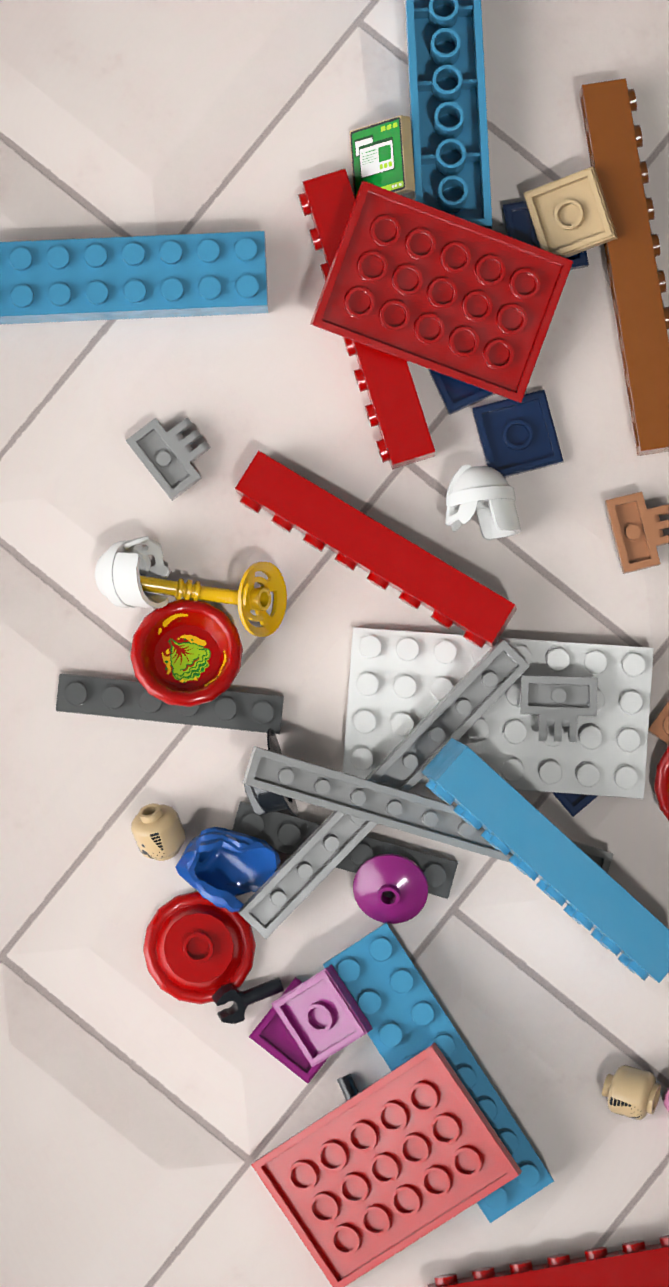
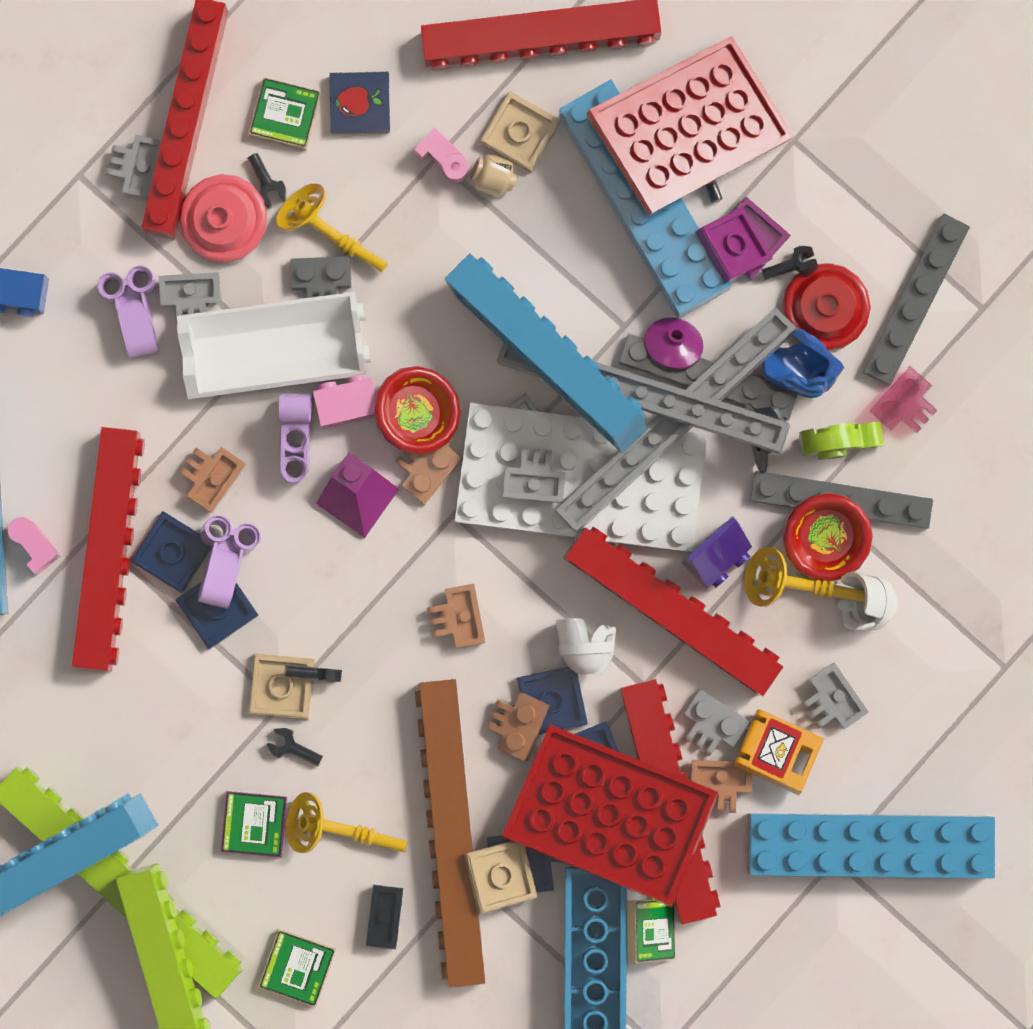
camera: 175 degrees right, 0 degrees up
tan head [131,803,185,861] -> none
none -> tan tile [479,91,561,173]
none -> nougat hinge [486,693,550,761]
none -> dark purple slope [682,516,752,589]
none -> light grey hinge [683,689,750,756]
none -> nougat hinge [691,760,752,813]
none -> container [734,709,824,796]
none -> lime piece [799,422,884,460]
none -> dark grey plate [863,213,970,386]
none -> clear pink hinge [869,366,937,433]

